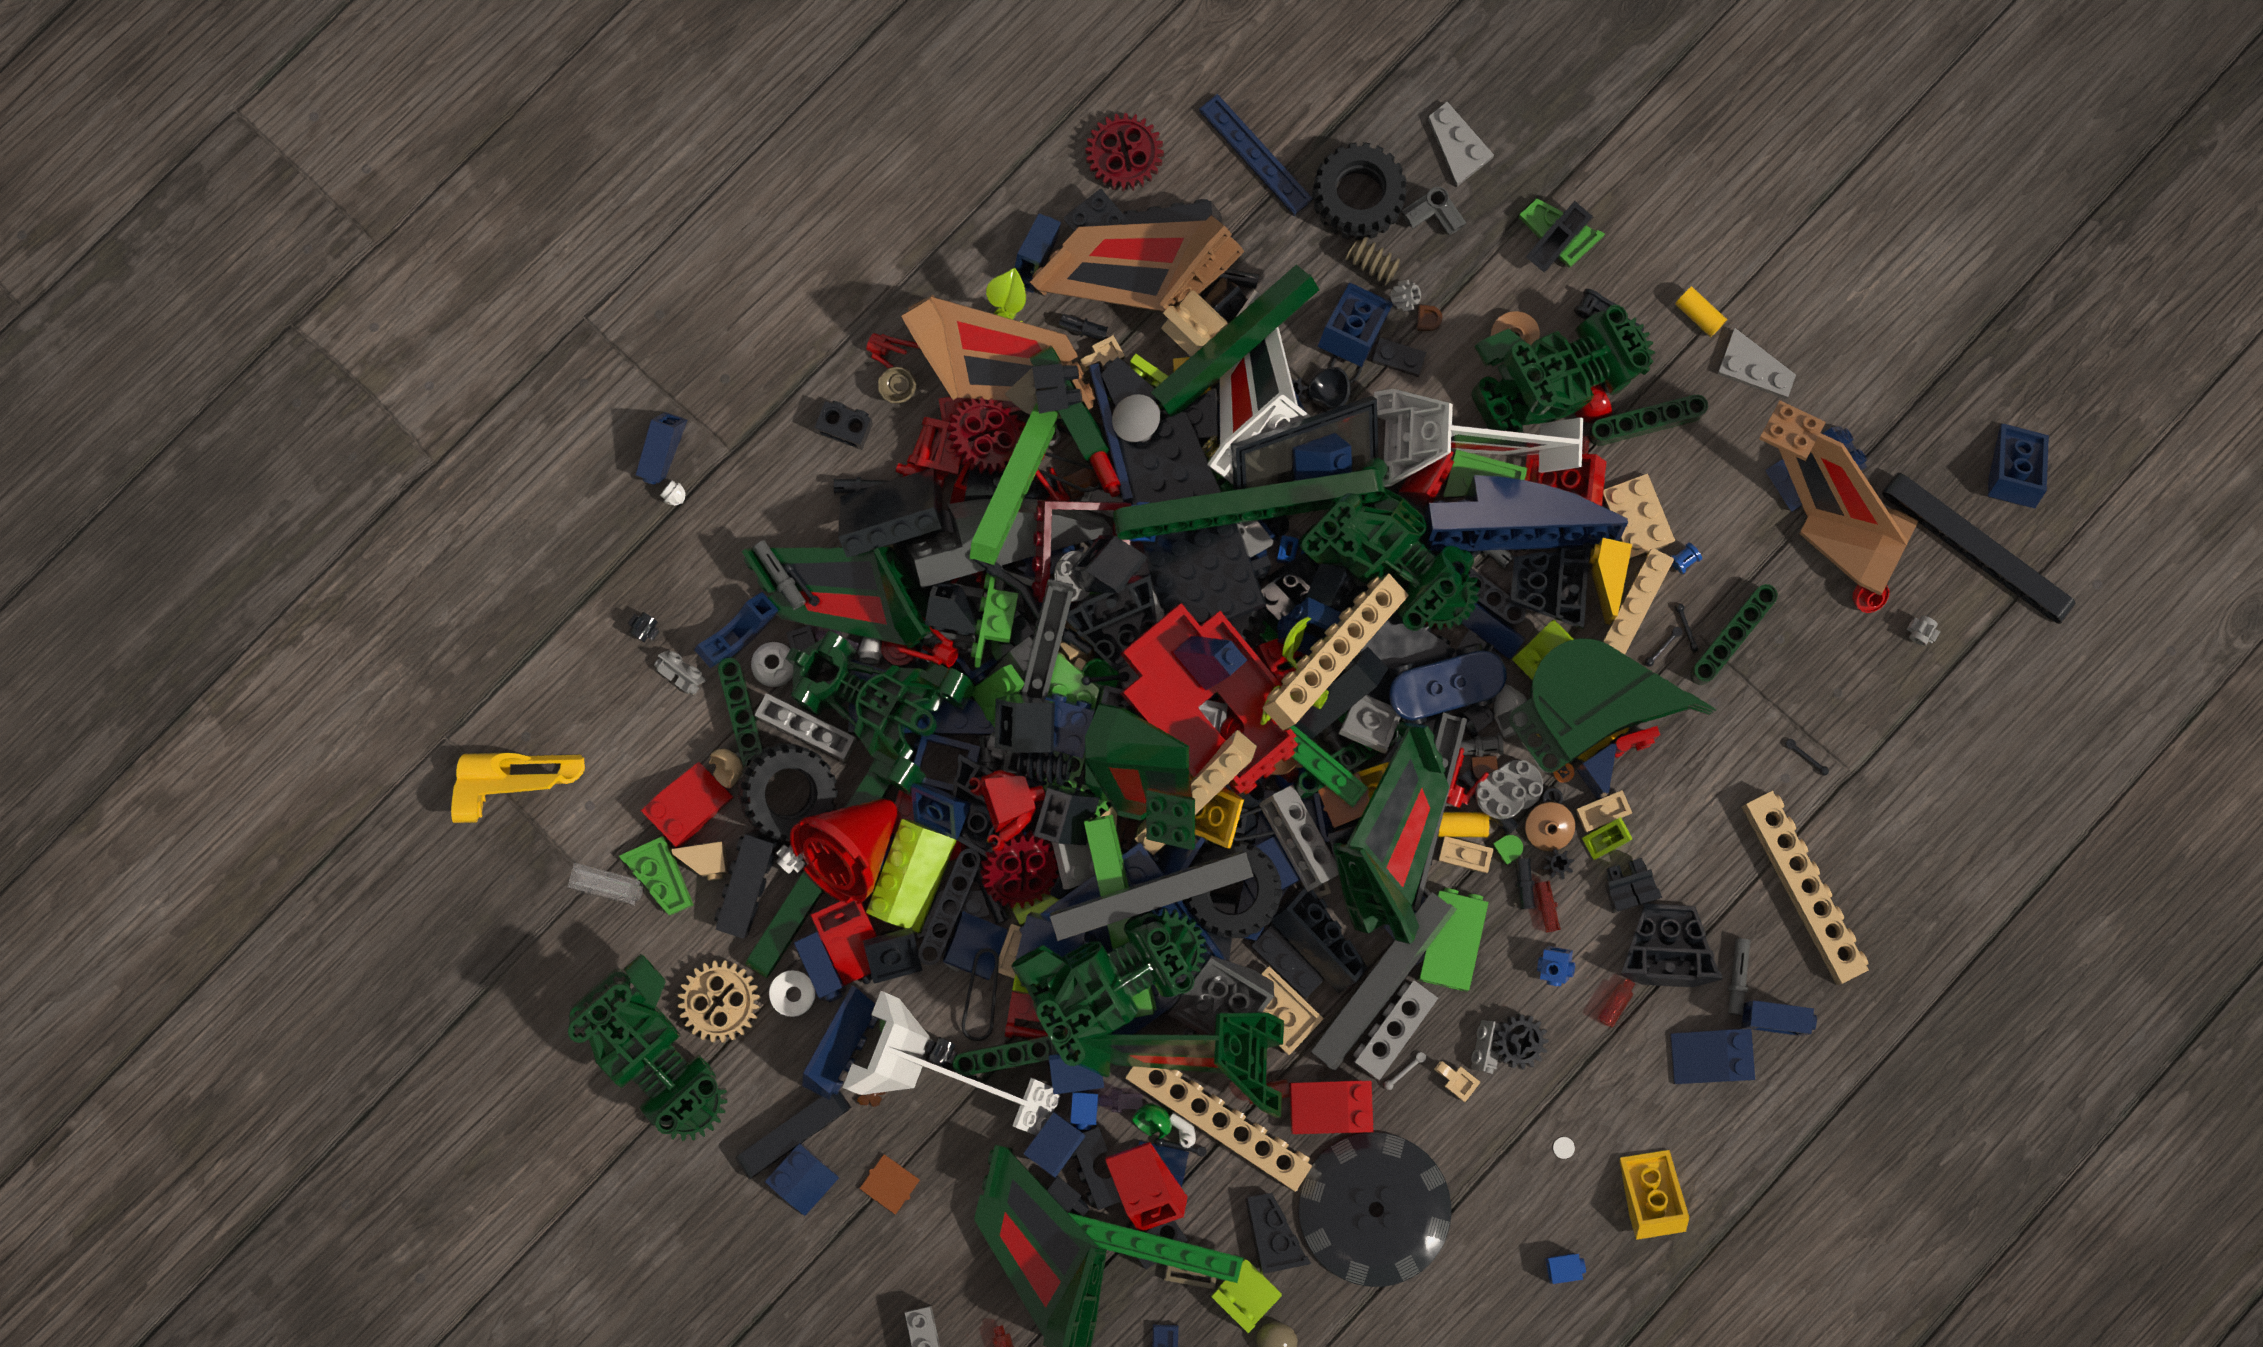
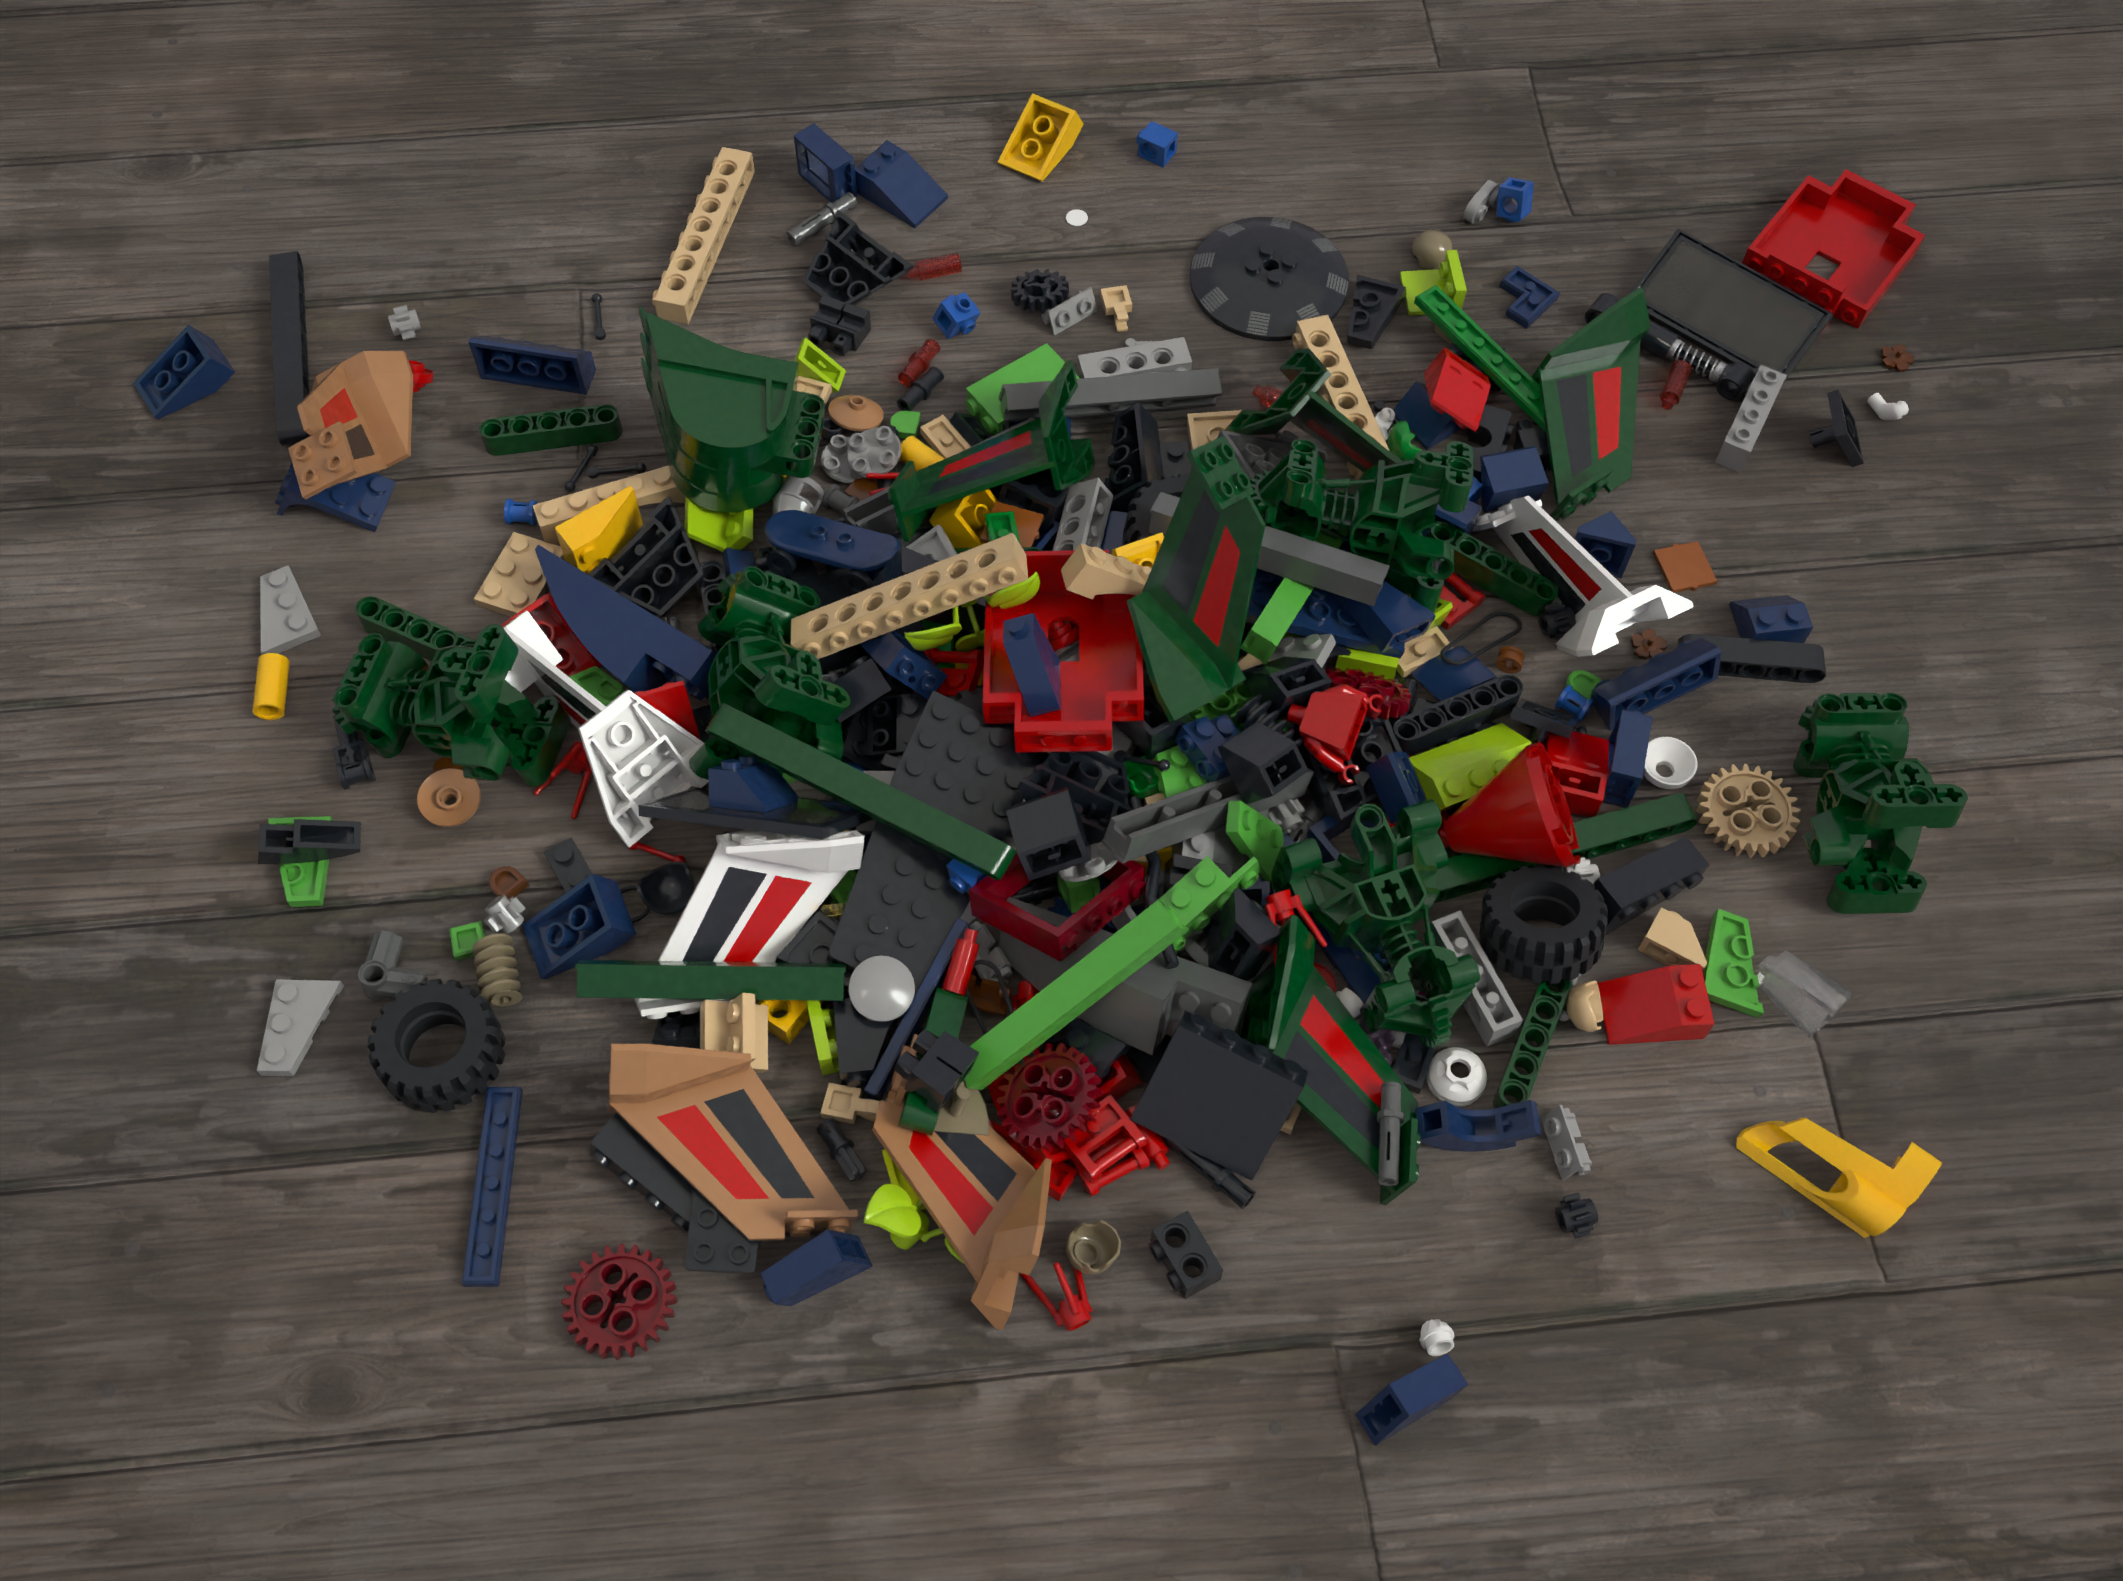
camera: 140 degrees left, 20 degrees down
black hinge [784,563,820,606] -> none
red slope [1290,1081,1373,1134] -> none
black gear [1543,849,1574,880] -> none
none -> bright green tile [449,921,486,961]
none -> dark blue slope [468,336,596,395]
none -> red plant [533,742,592,819]
none -> black plate [950,412,992,446]
none -> dark orange bush [1495,646,1525,674]
none -> blue bush [1554,684,1595,723]
none -> dark blue slope [1574,511,1636,578]

